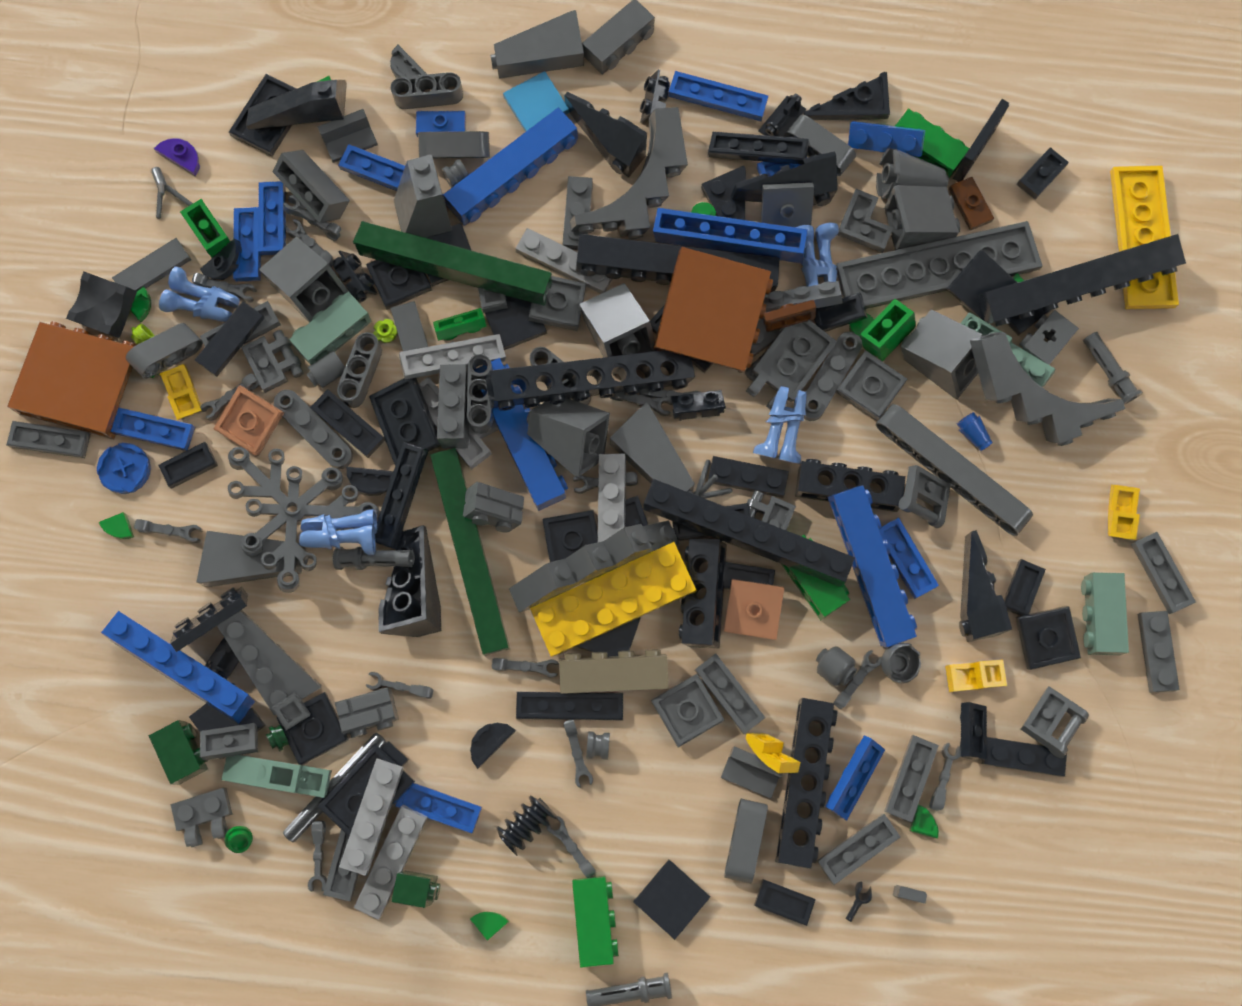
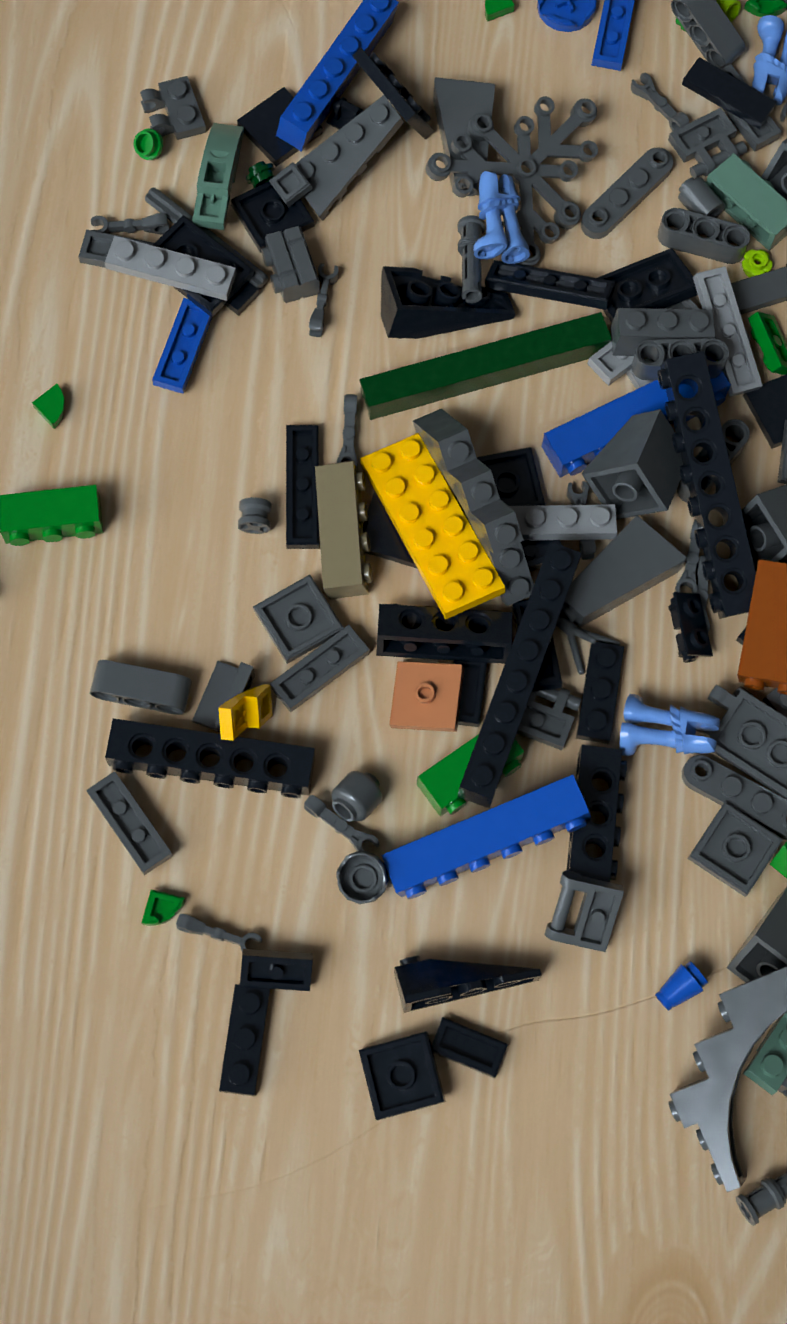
camera: 85 degrees right, 5 degrees down
dark grey piece [134,519,203,543] -> none
dark green brick [148,720,208,785] -> none
black tile [158,442,218,489] -> none
yellow slope [160,364,202,420] -> none
dark grey plate [200,723,258,760] -> none
nougat plate [214,385,285,456] -> none
black plate [310,389,385,458] -> none
black plate [346,467,393,496] -> none
light grey plate [354,805,428,920] -> none
dark green brick [391,870,441,908] -> none
dark grey brick [463,482,524,533] -> none
black plate [470,722,517,769] -> none
black piece [496,795,557,856] -> none
dark grey piece [547,816,596,878] -> none
dark grey piece [564,720,593,788] -> none
black tile [633,859,710,940] -> none
black tile [754,879,816,926] -> none
blue plate [825,735,885,821] -> none
black hand [846,882,872,922] -> none
dark grey beam [876,404,1033,536] -> none
blue plate [879,518,939,599] -> none
dark grey plate [884,735,939,822] -> none
dark grey tile [893,885,927,904] -> none
yellow slope [945,659,1007,692] -> none
dark grey plate [1020,686,1089,758] -> none
sand green brick [1081,572,1129,656] -> none
yellow slope [1108,485,1140,540] -> none
dark grey plate [1131,532,1196,614] -> none
dark grey plate [1138,611,1180,693] -> none

